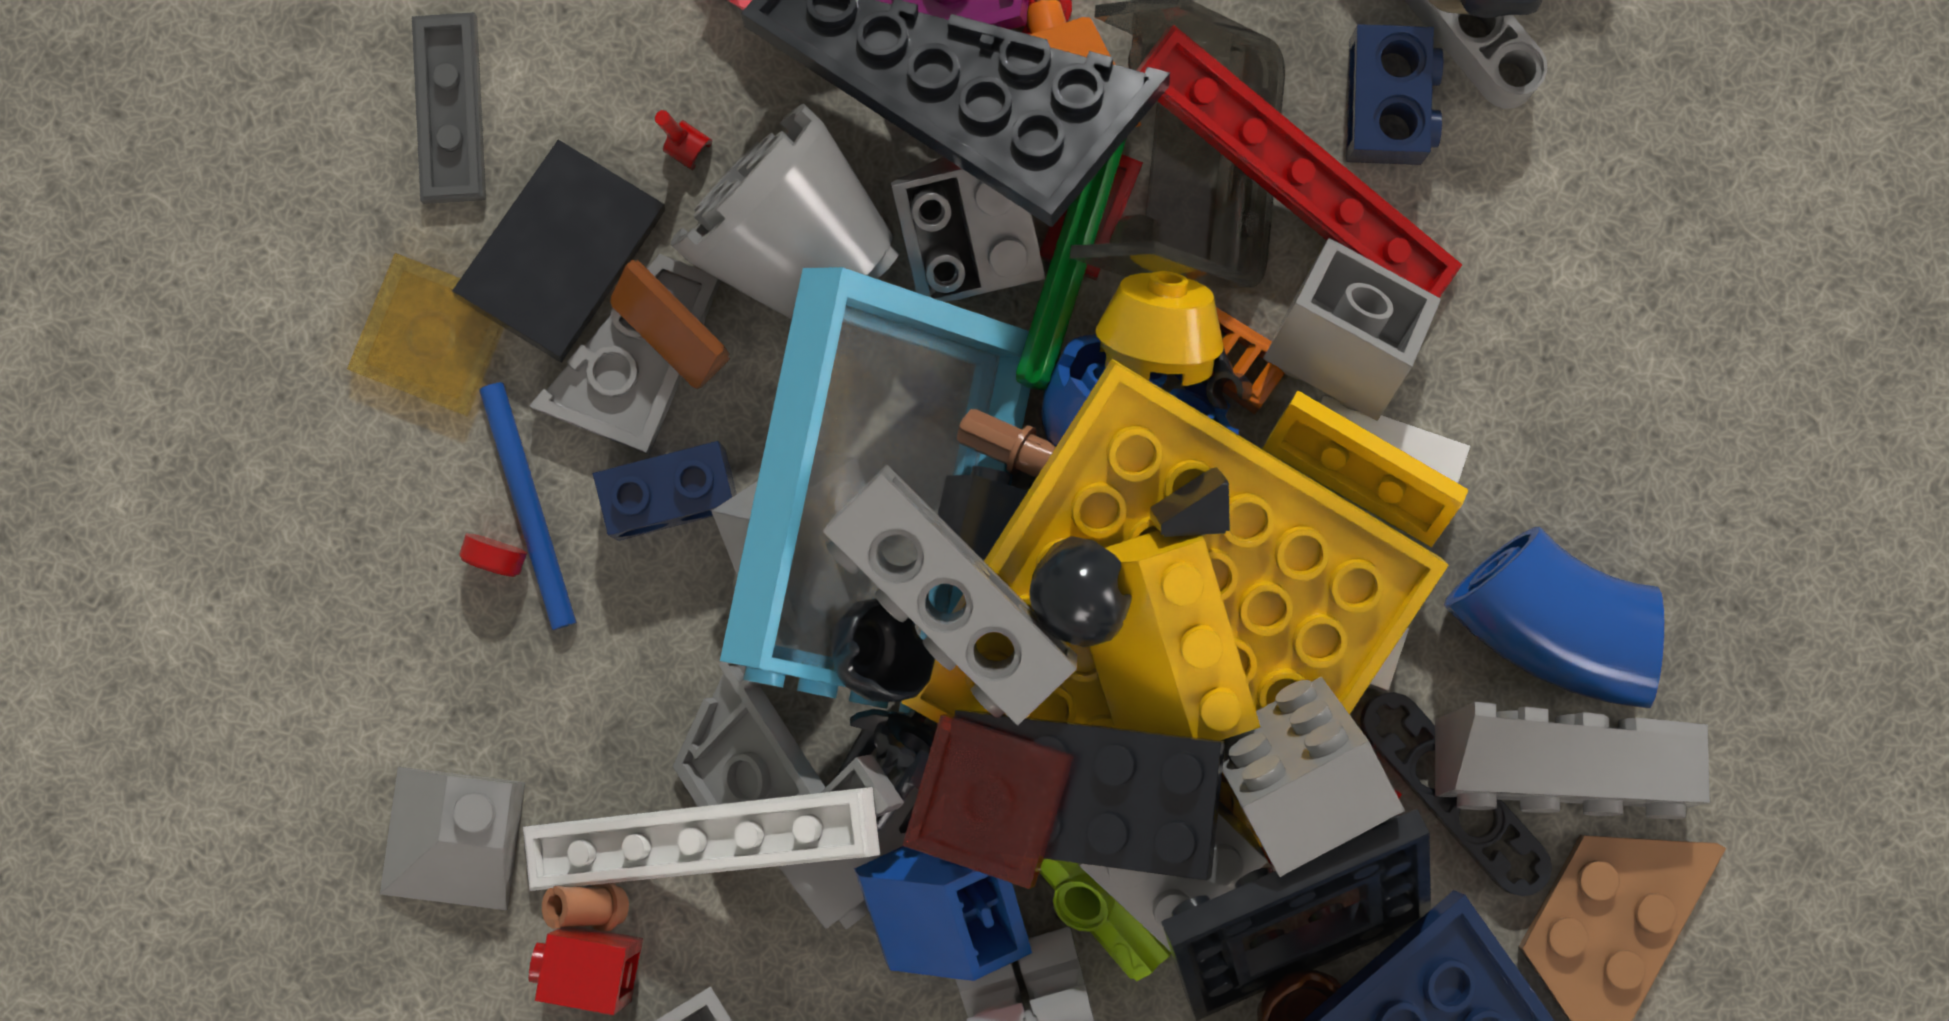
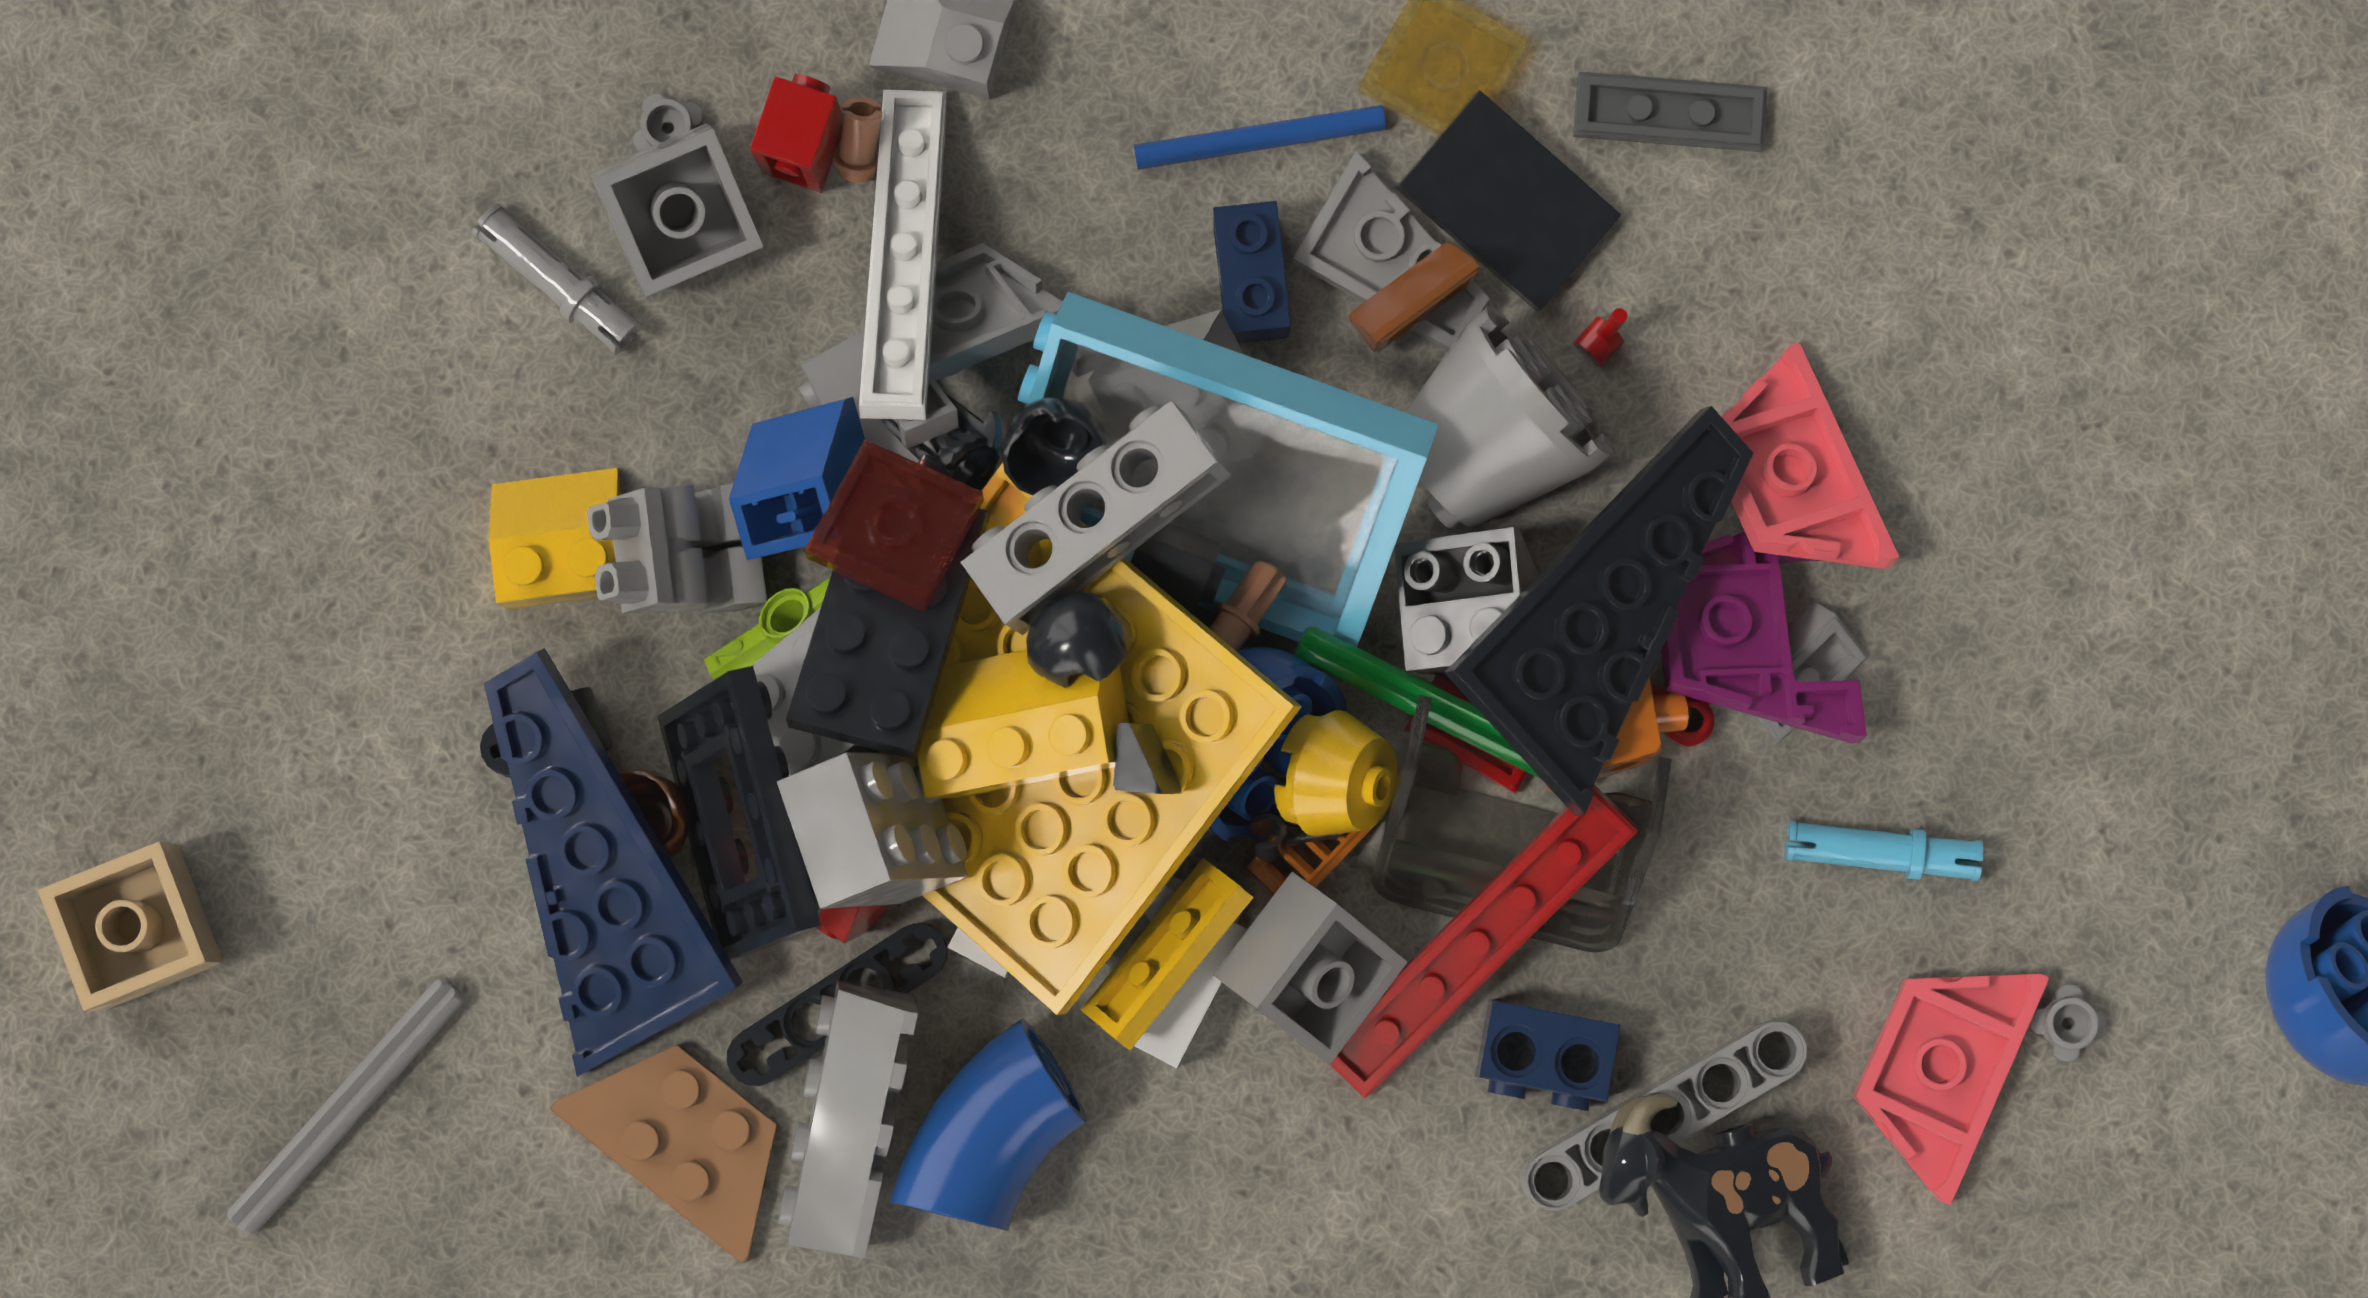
camera: 95 degrees right, 0 degrees up
red tile [459,533,527,577] -> none

